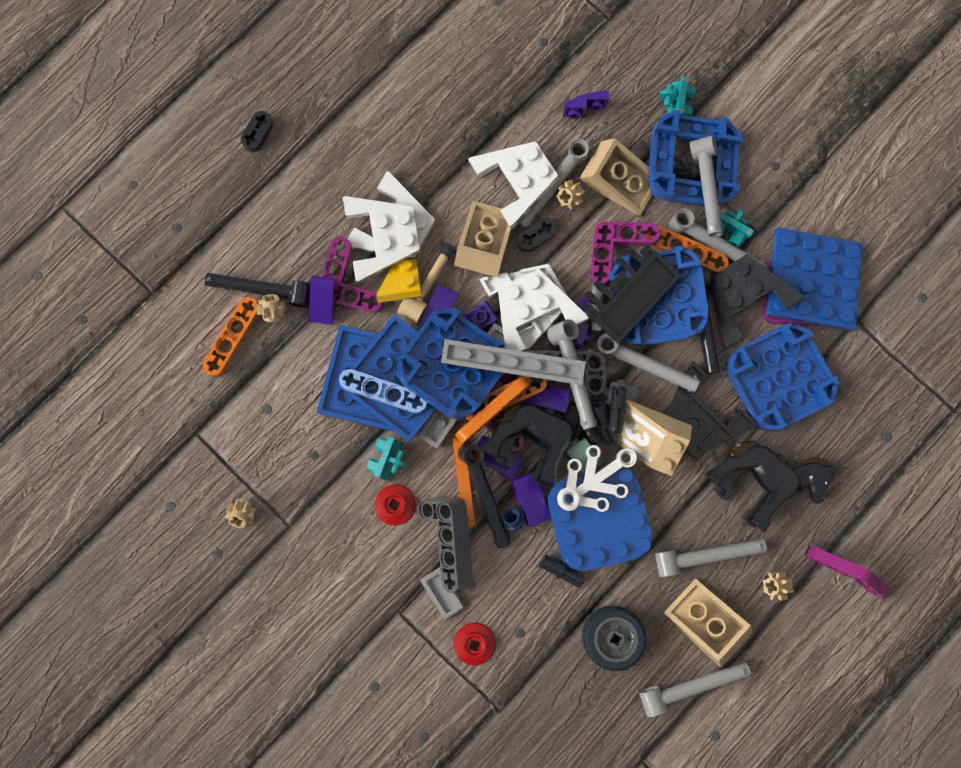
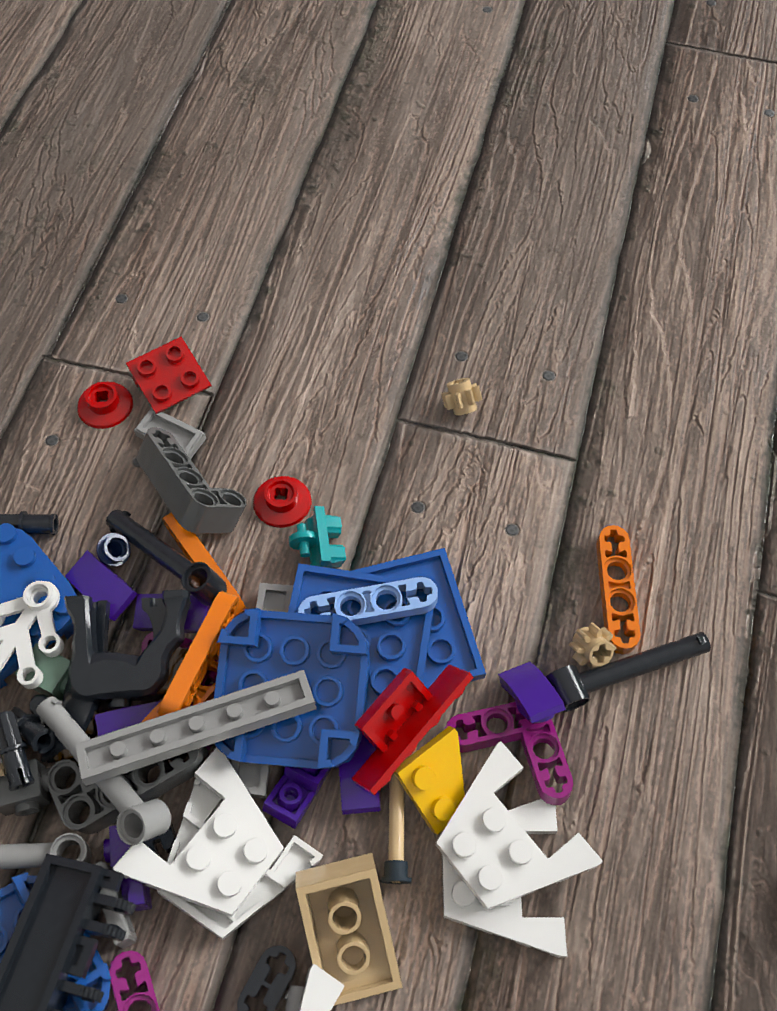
camera: 150 degrees right, 20 degrees down
none -> red hinge [126,336,212,414]
none -> red bracket [351,664,474,796]

